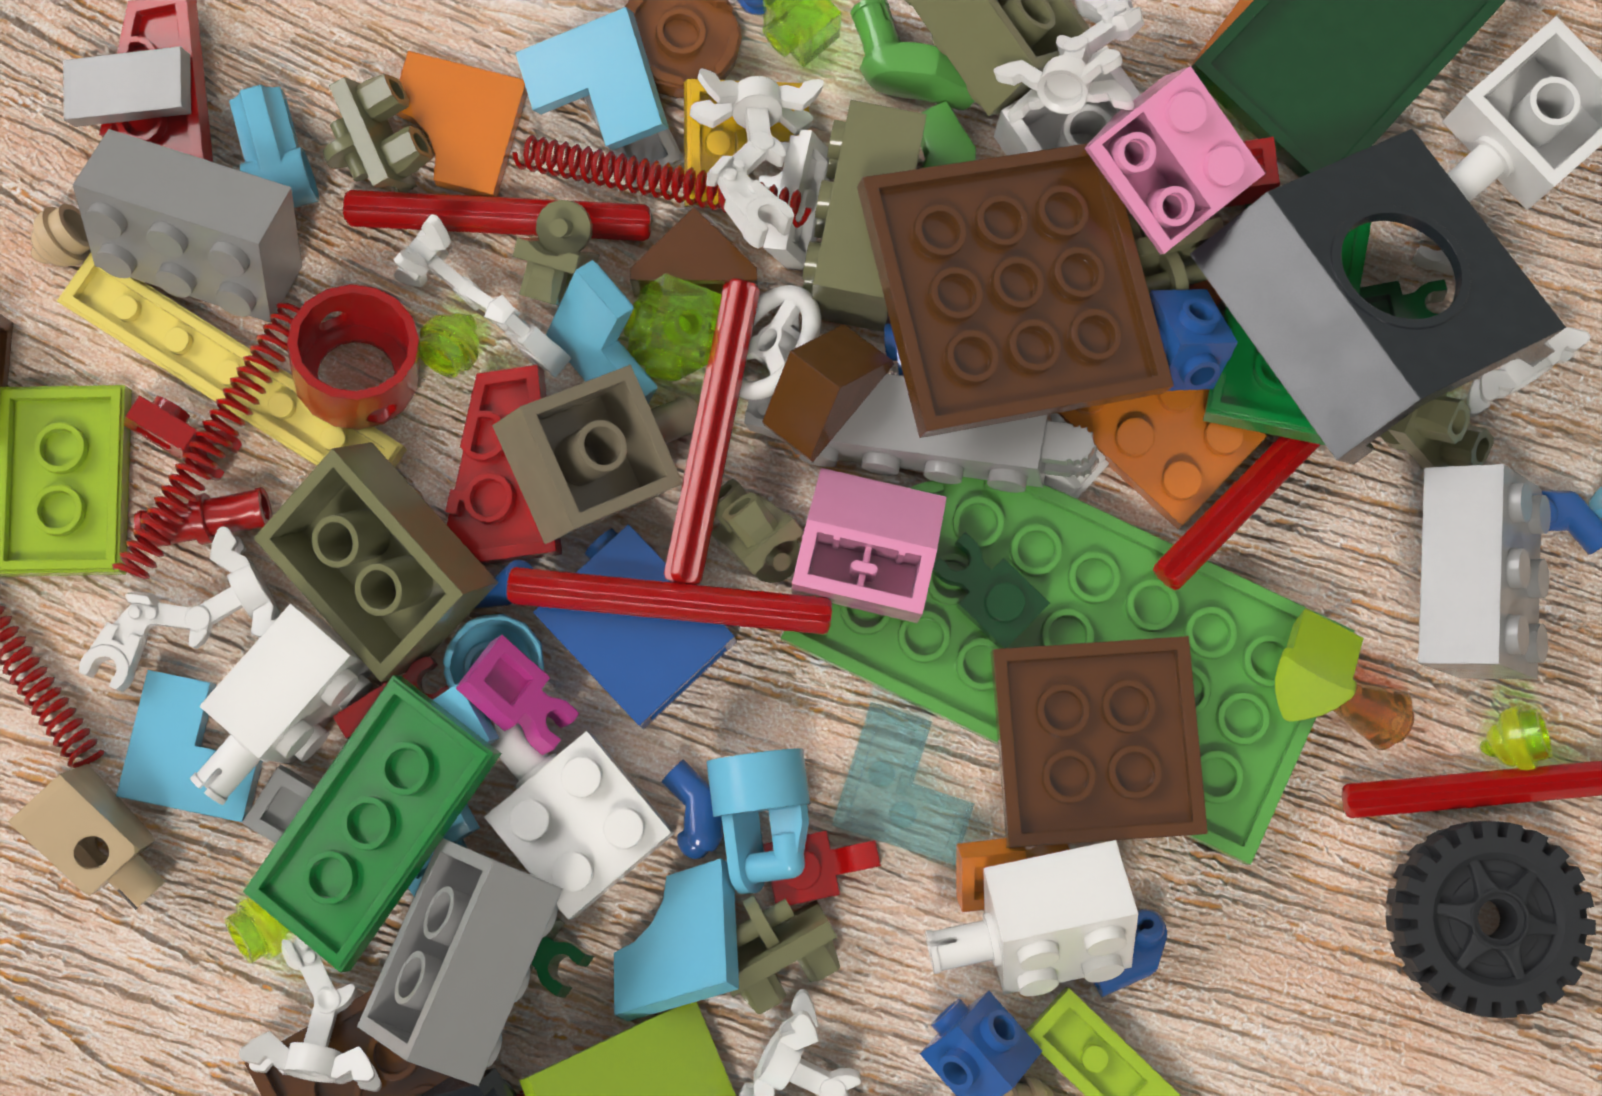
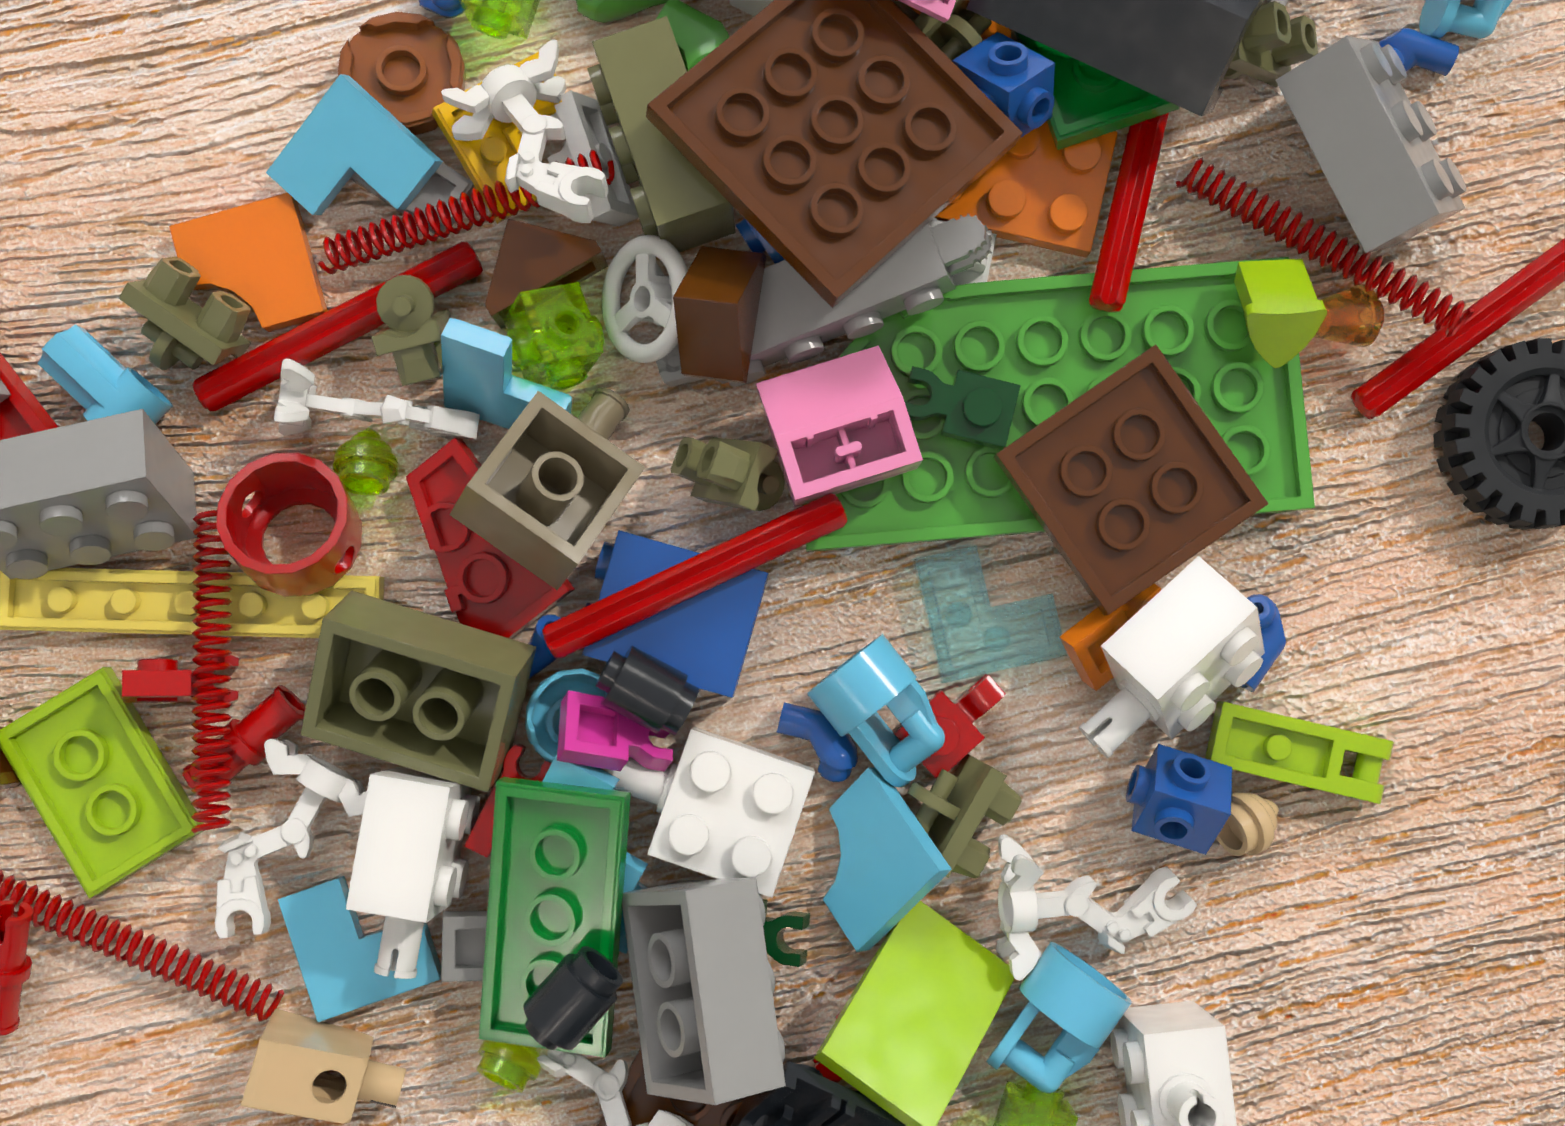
camera: 30 degrees left, 5 degrees up
axle [664,278,760,585] -> none
clear neon green plate [1480,705,1553,770] -> none
none -> black brick [523,946,623,1050]
none -> black brick [595,646,699,735]
none -> red piece [1175,157,1475,337]

